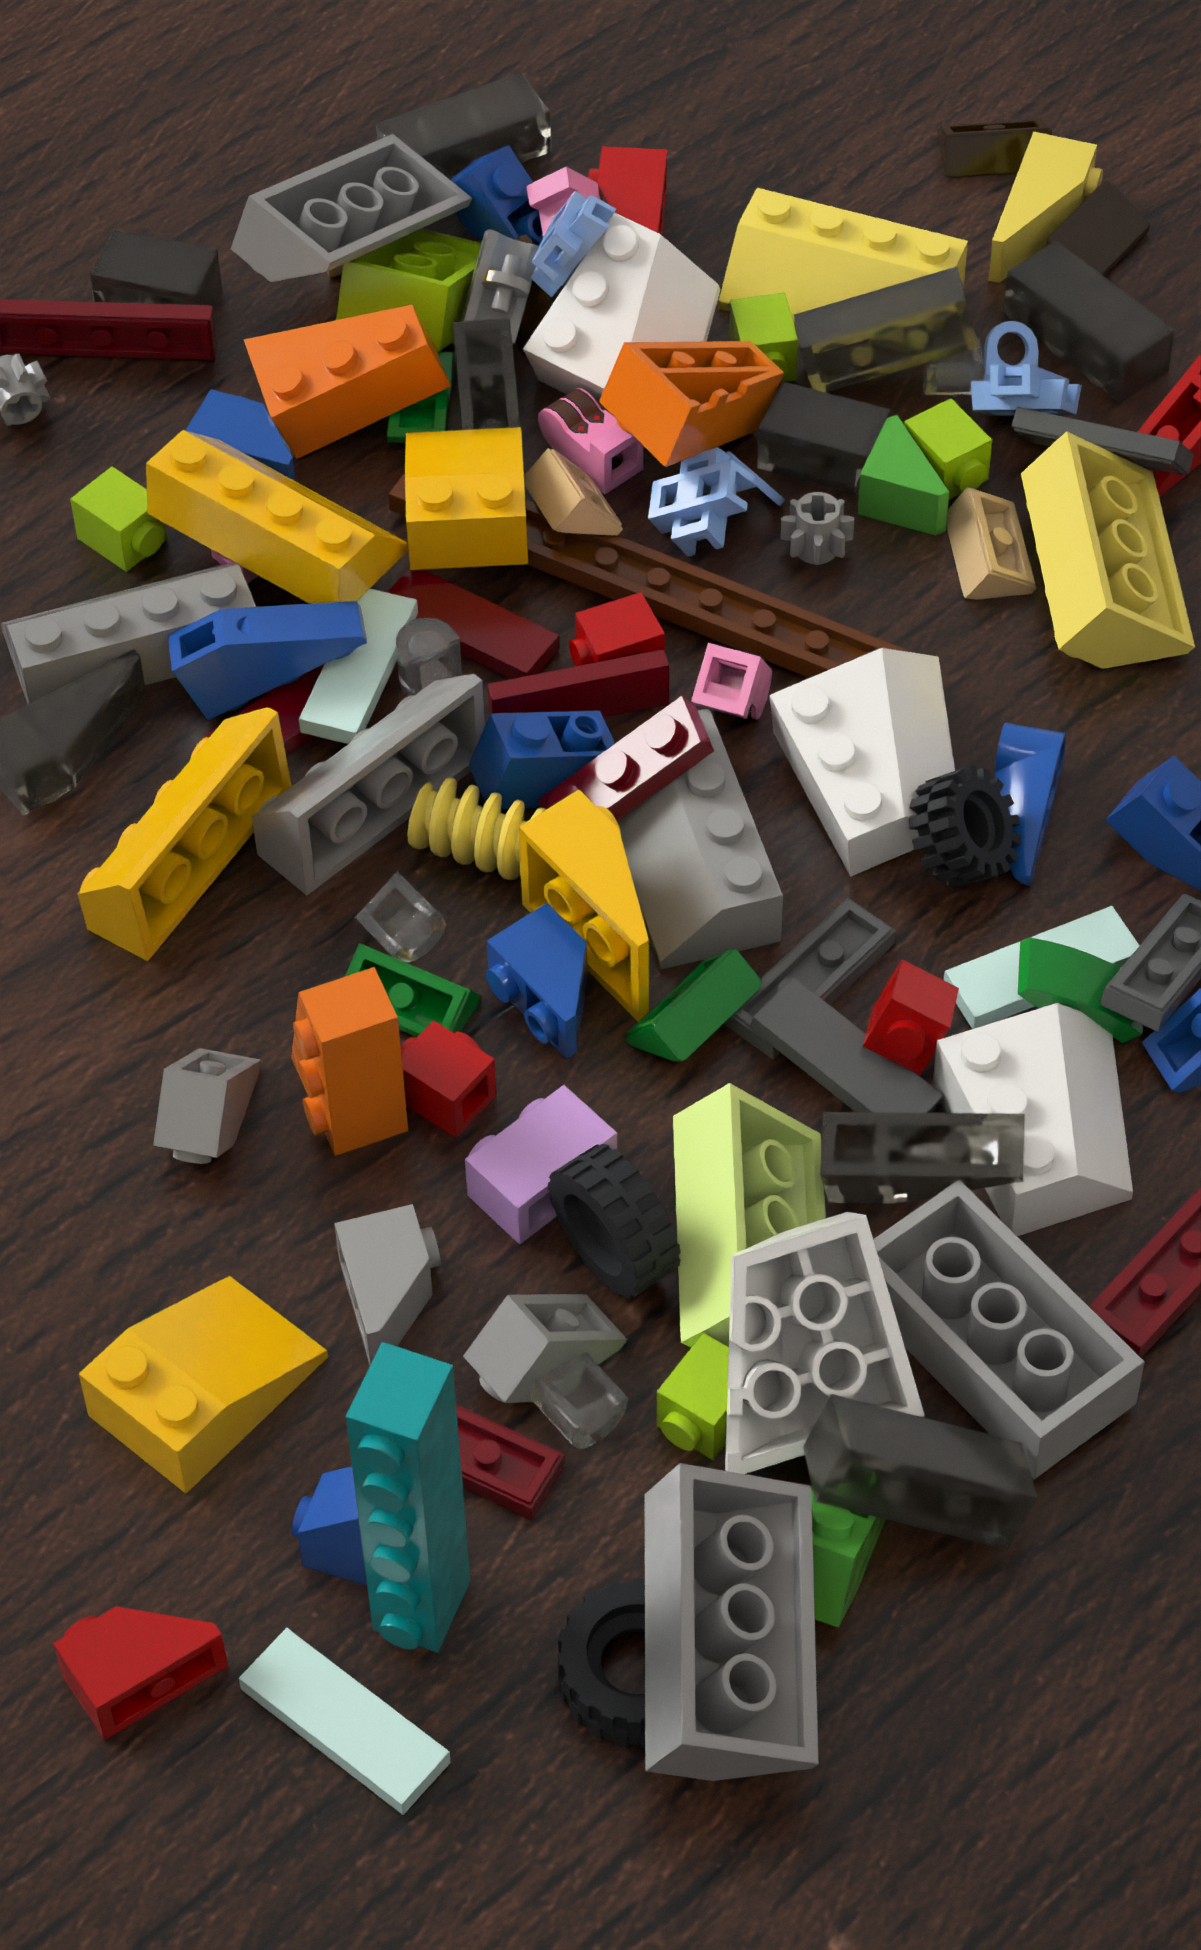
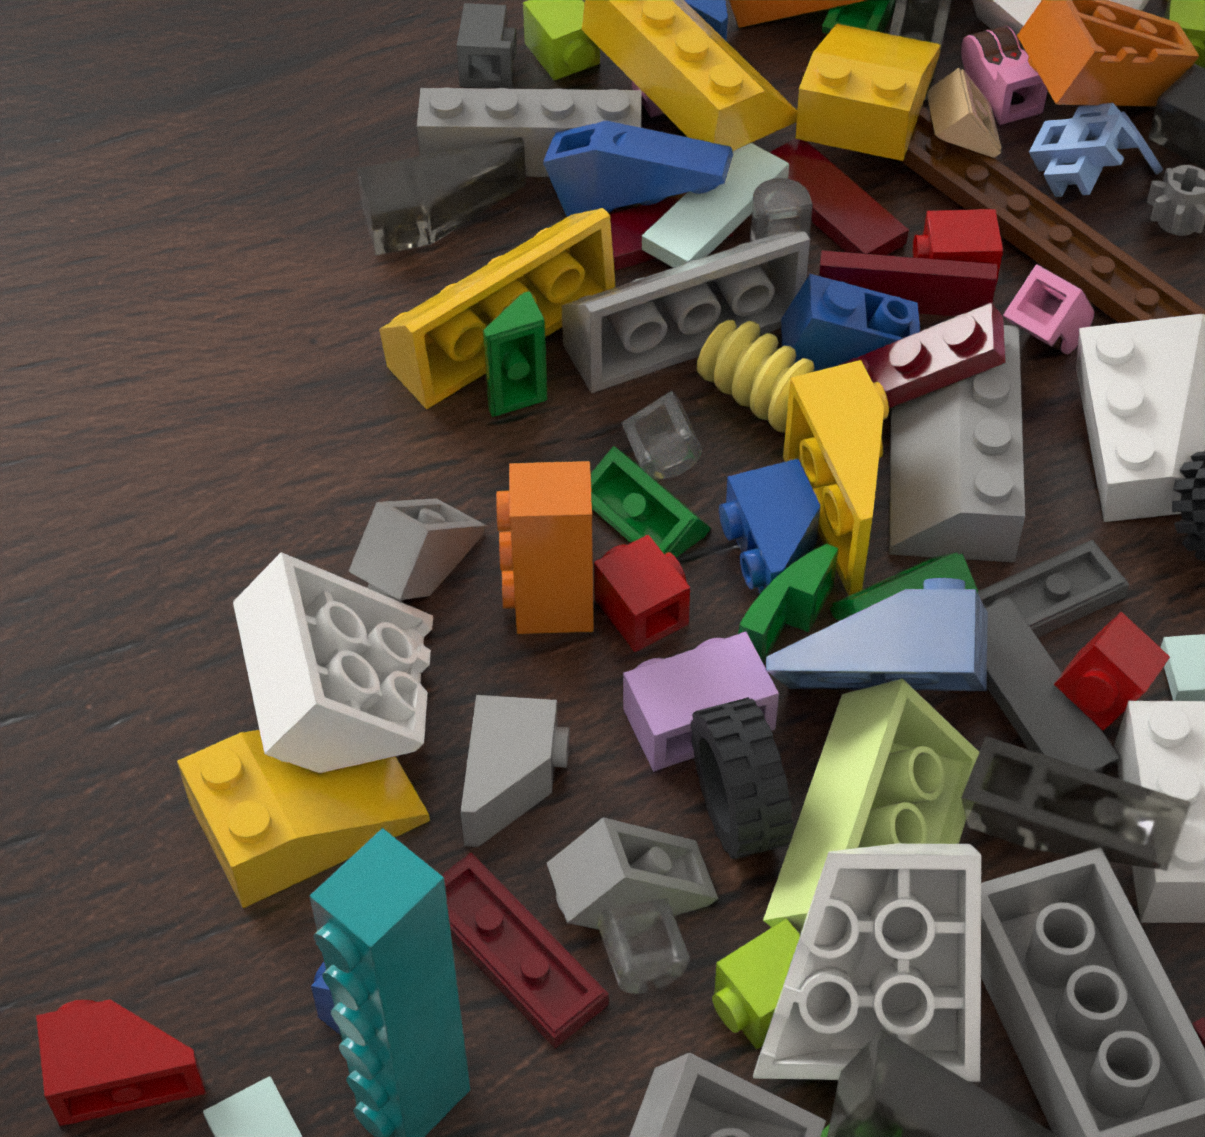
camera: 20 degrees right, 0 degrees up
none -> white wedge [233,552,433,773]
none -> dark grey brick [457,3,517,89]
none -> green slope [483,291,547,417]
none -> green slope [738,544,838,664]
none -> medium blue slope [766,578,988,691]

